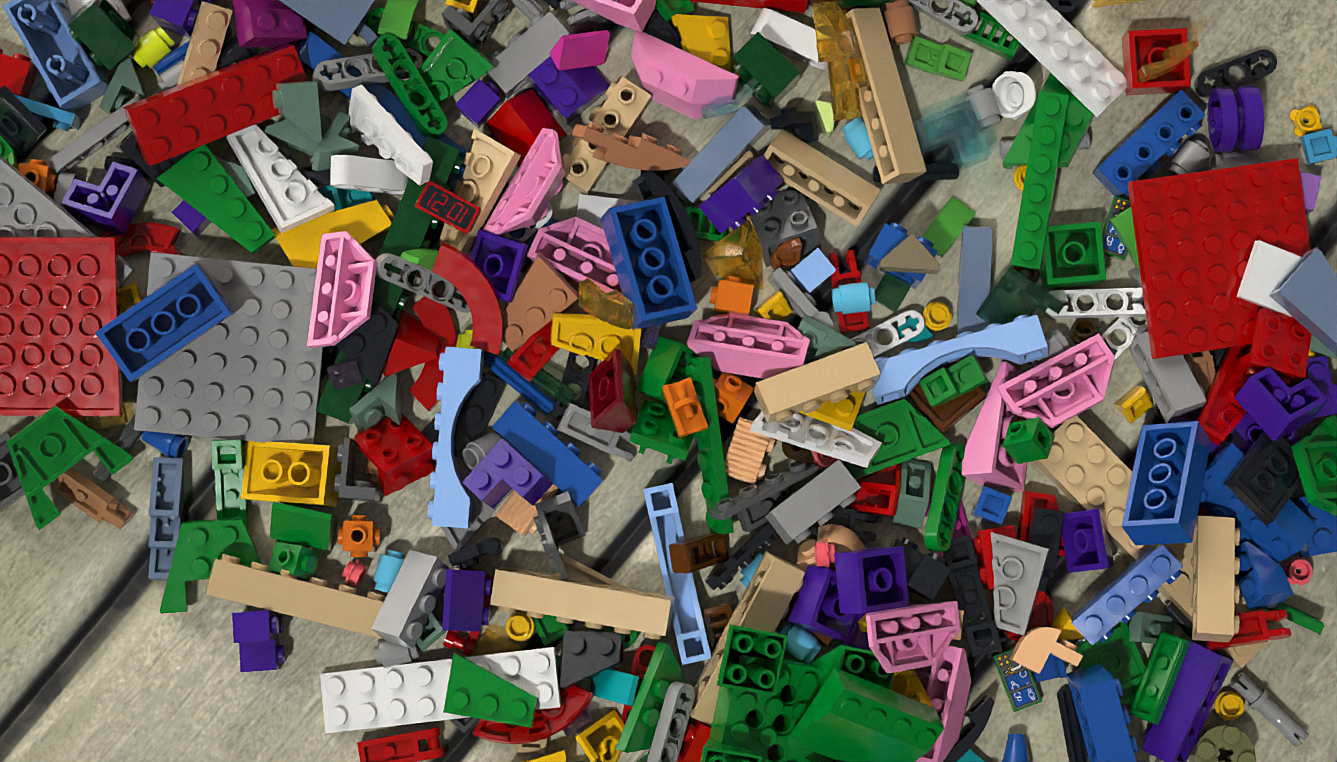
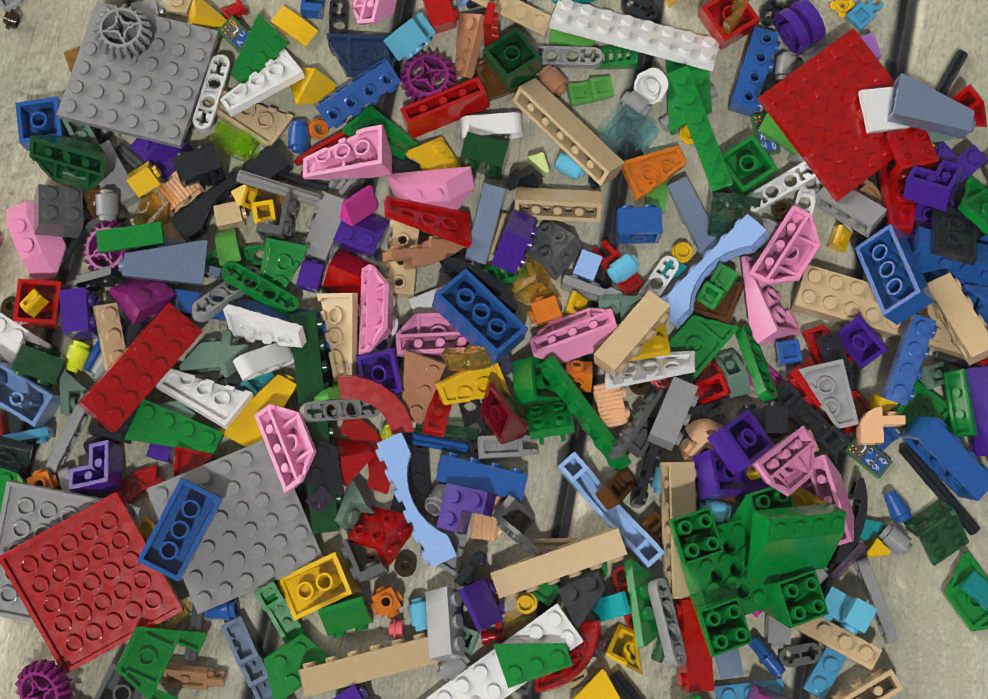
camera: 20 degrees left, 5 degrees down
green brick [269,542,321,581] -> none
sand green slope [272,81,322,142] -> none
tile [415,180,481,235] -> none
orange hips [662,377,708,438] -> none
clear light blue tile [701,99,740,119] -> none
dark orange tile [770,237,802,269] -> none
clear yellow slope [812,1,867,120] -> none
coral plate [815,539,835,568] -> none
clear green tile [874,272,911,313] -> none
dark tan slope [877,233,940,275] -> none
green brick [1002,417,1055,464] -> none
none -> red slope [174,446,217,477]
none -> red wing [384,196,472,248]
none -> dark brown plate [394,555,417,577]
none -> orange wing [621,145,687,202]

